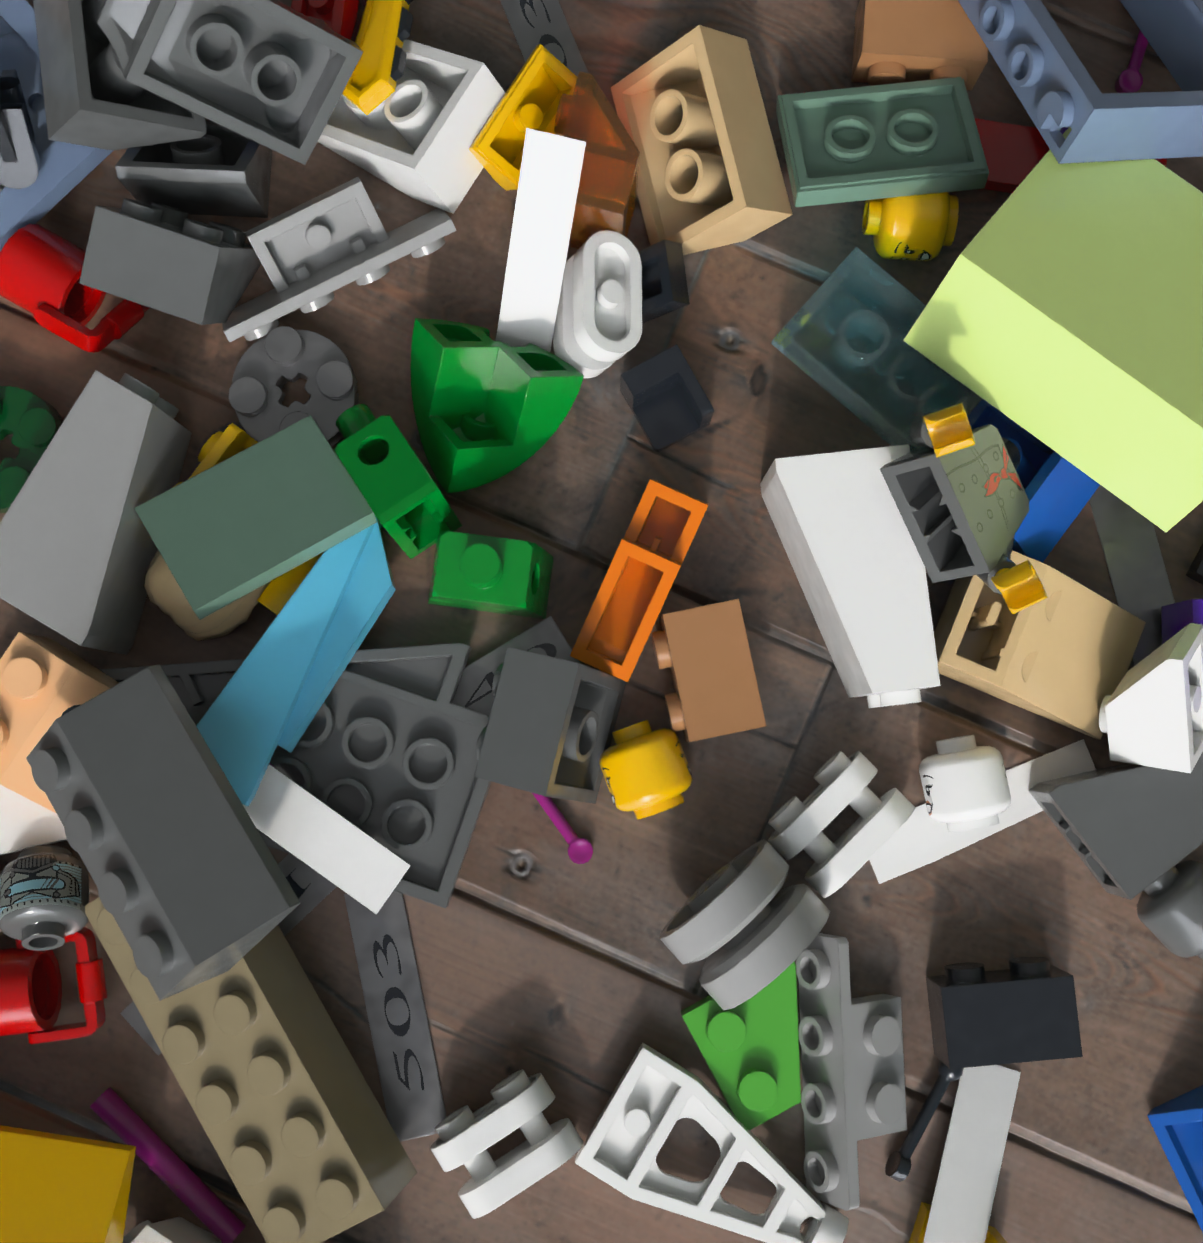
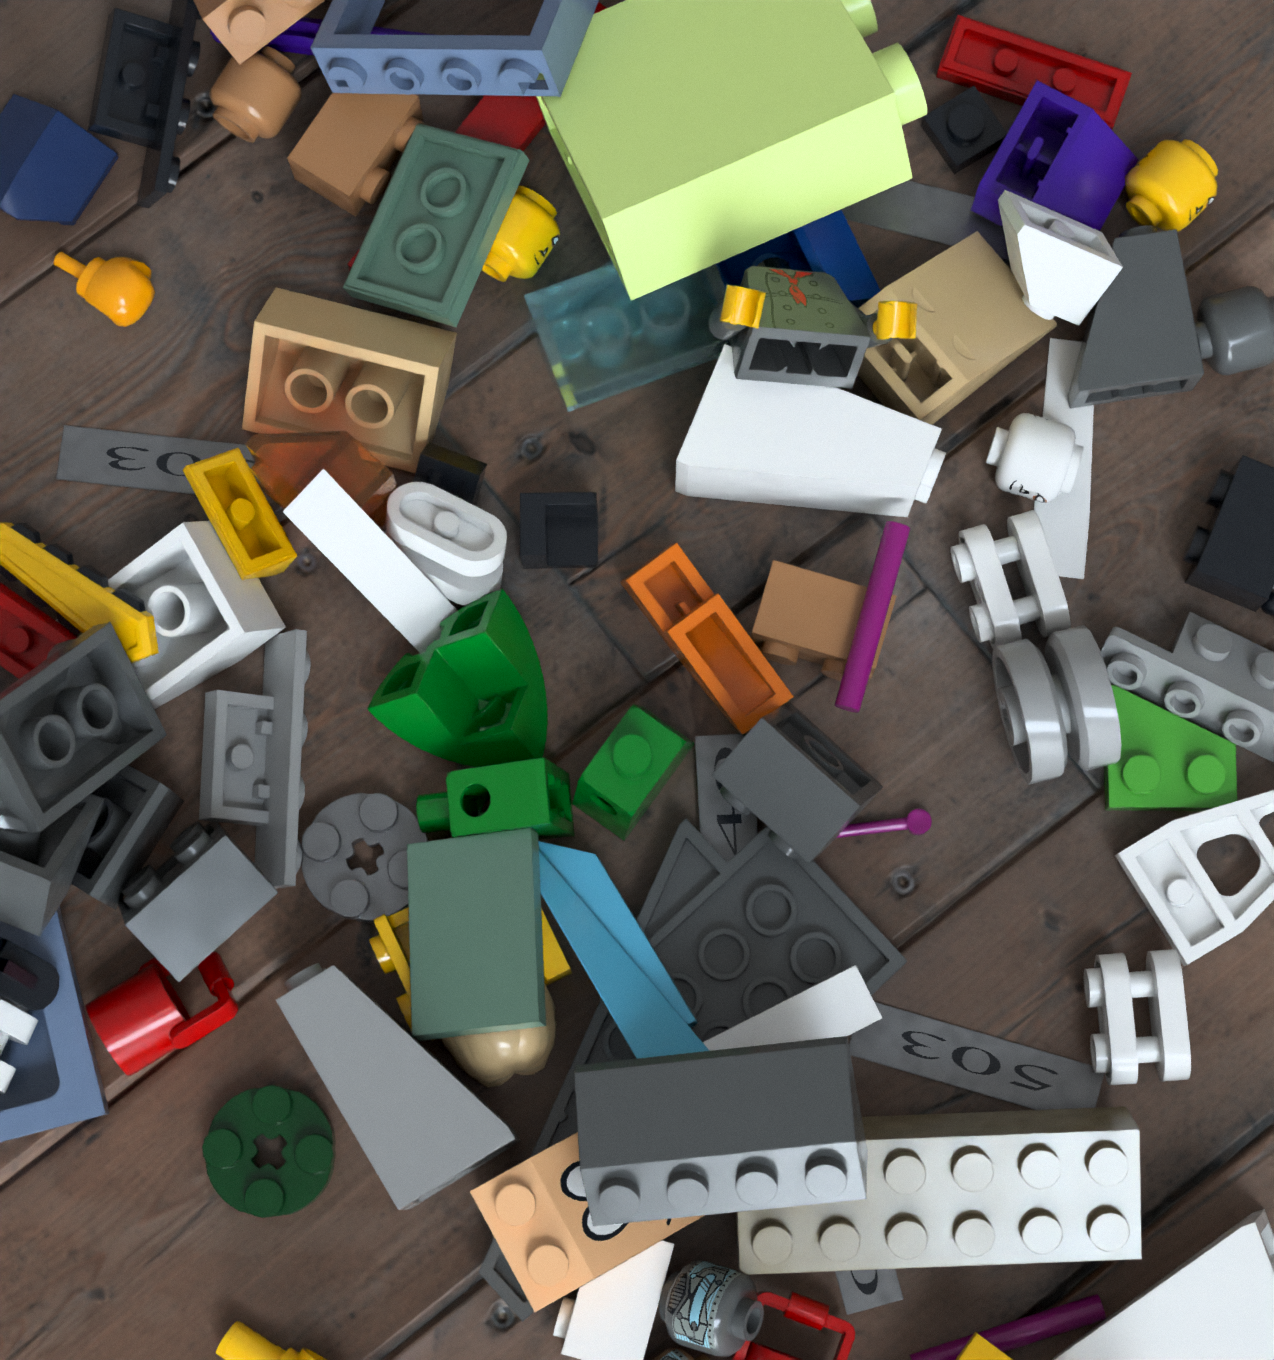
camera: 60 degrees left, 5 degrees down
yellow head [599,720,693,820] -> none
none -> magenta bar [834,521,910,713]

